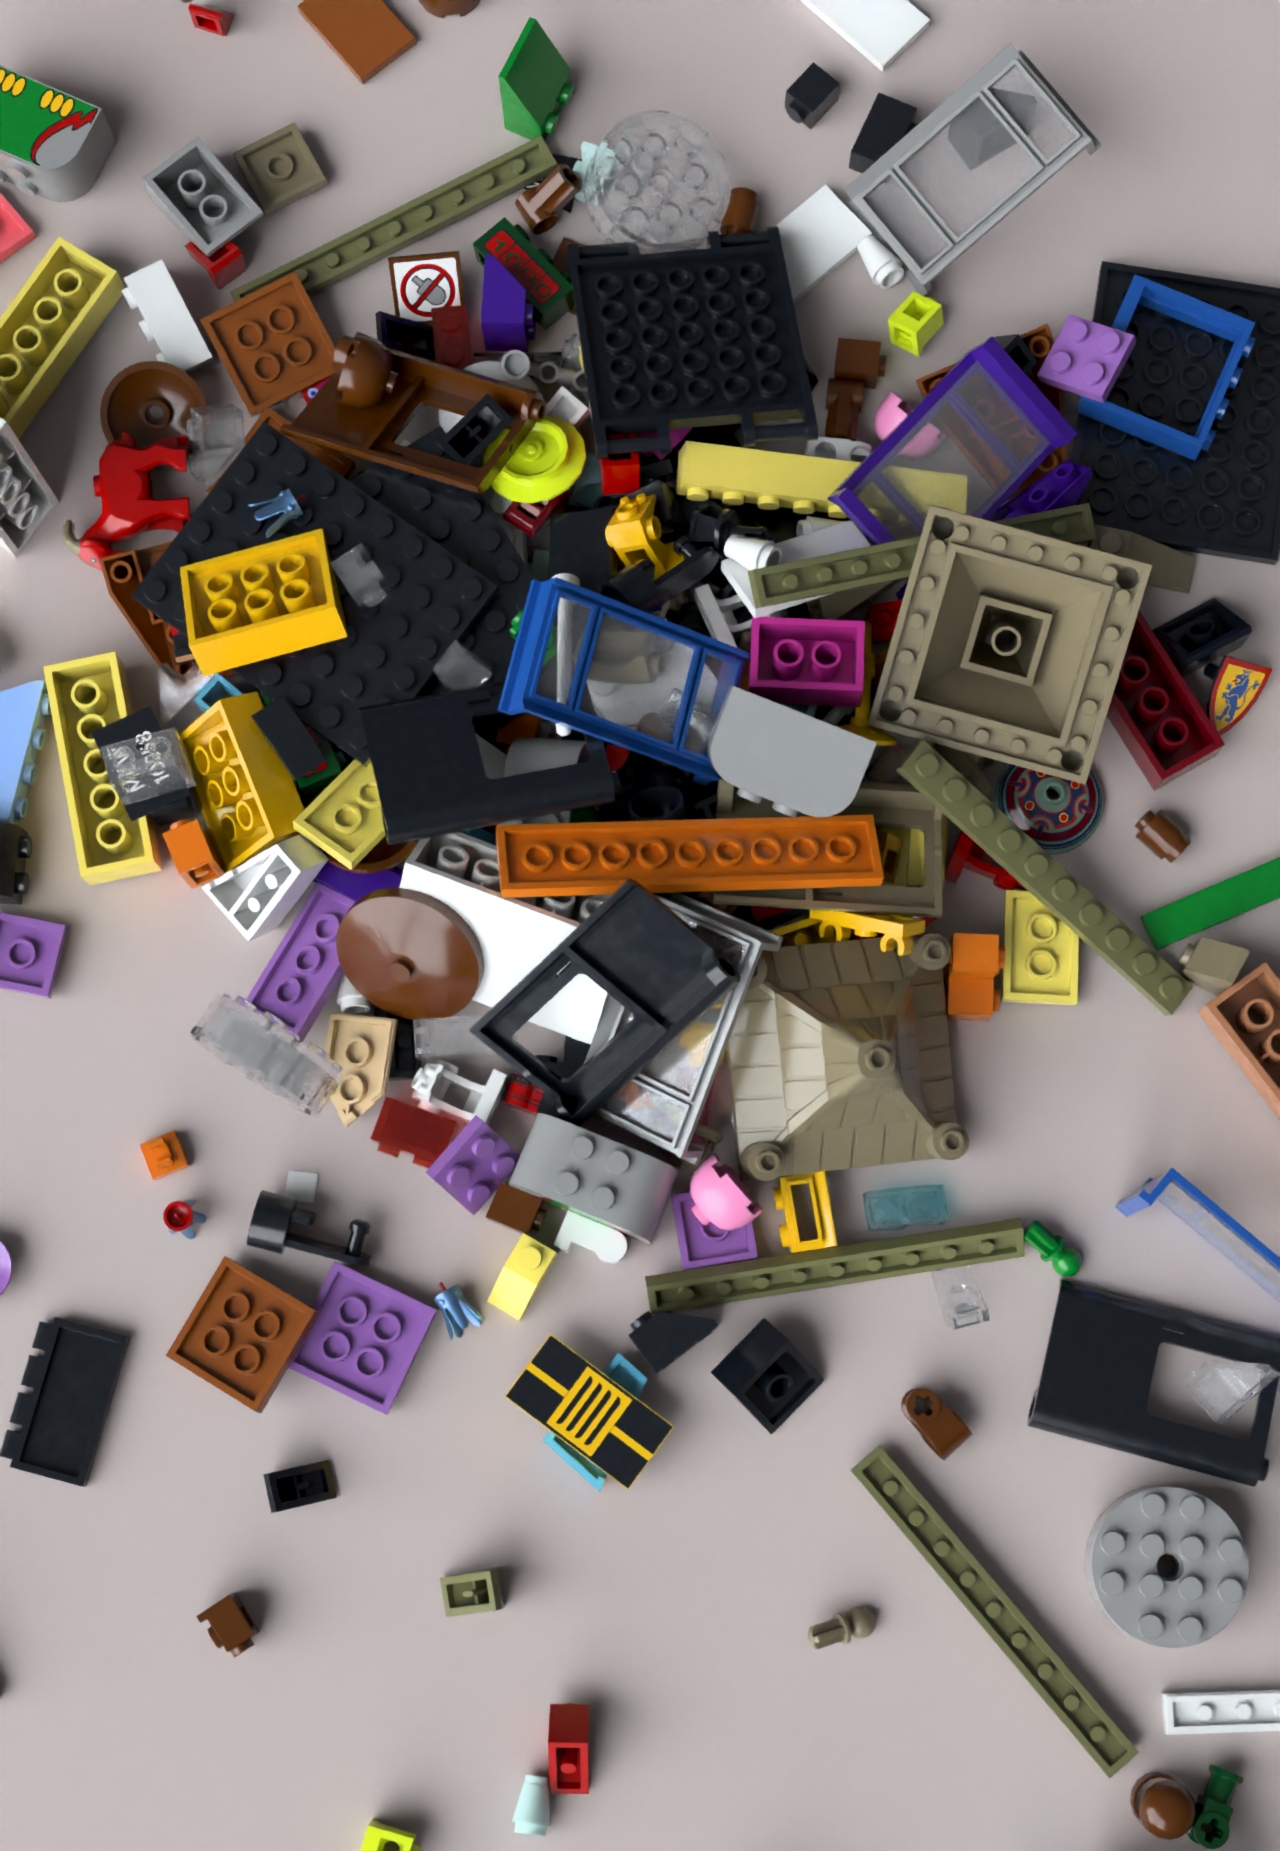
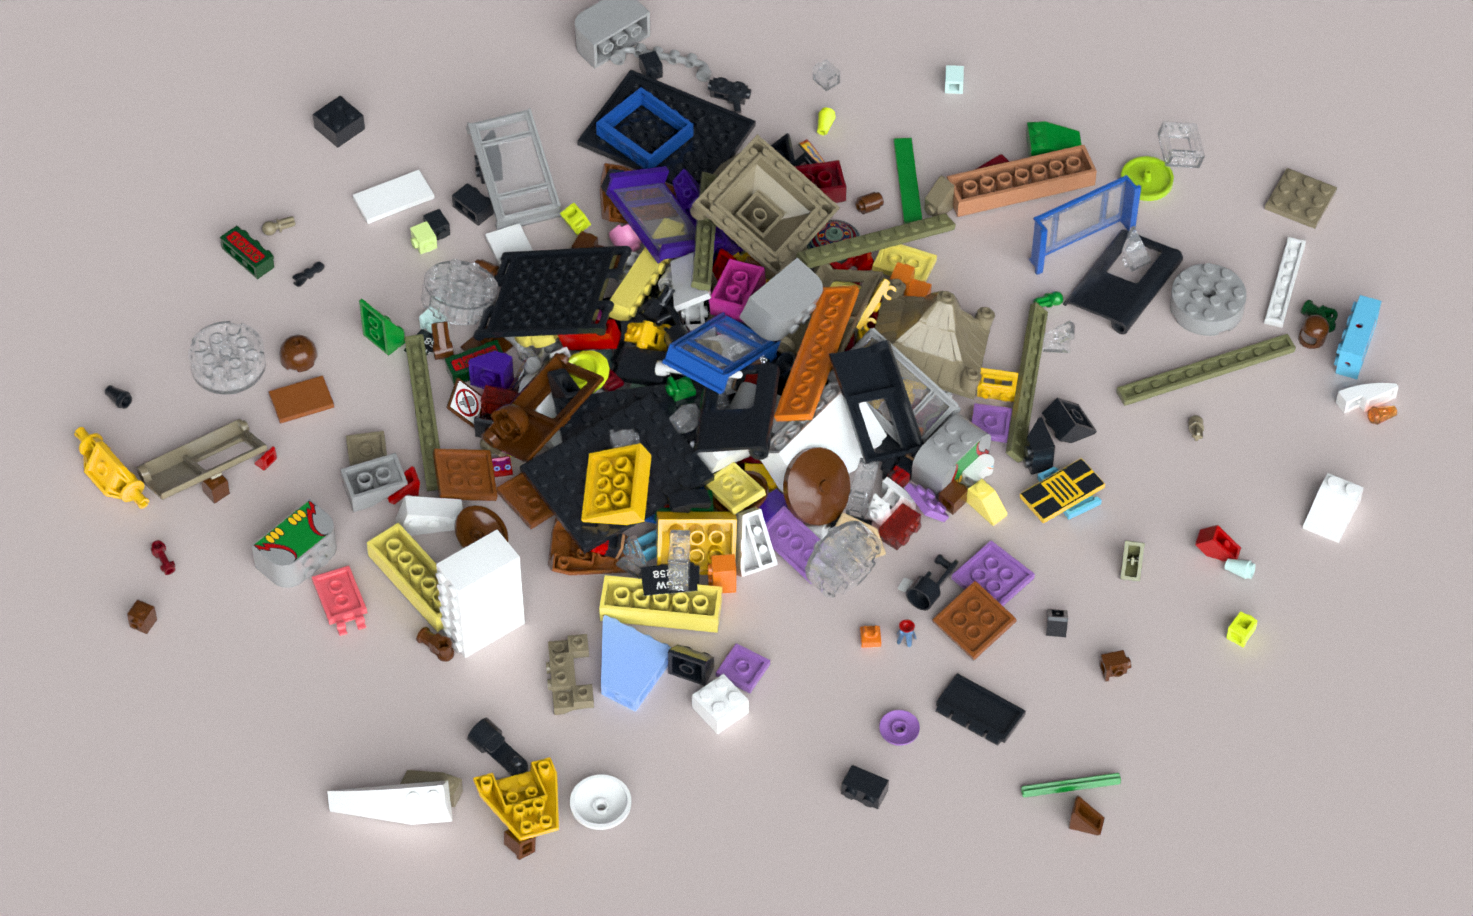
camera: 75 degrees left, 25 degrees down
red animal [62,432,192,572] -> none
clear slope [187,404,245,486] -> none
flat silver piece [248,489,306,538] -> none
flat silver piece [433,1282,485,1340] -> none
bright pink cylinder [690,1154,763,1230] -> none
white cone [724,535,782,570] -> none
white cone [857,236,904,289] -> none
clear light blue slope [863,1185,949,1231] -> none
reddish brown piece [901,1388,972,1461] -> none
medium lavender plate [1037,314,1137,403] -> none
none -> yellowish green brick [410,221,437,254]

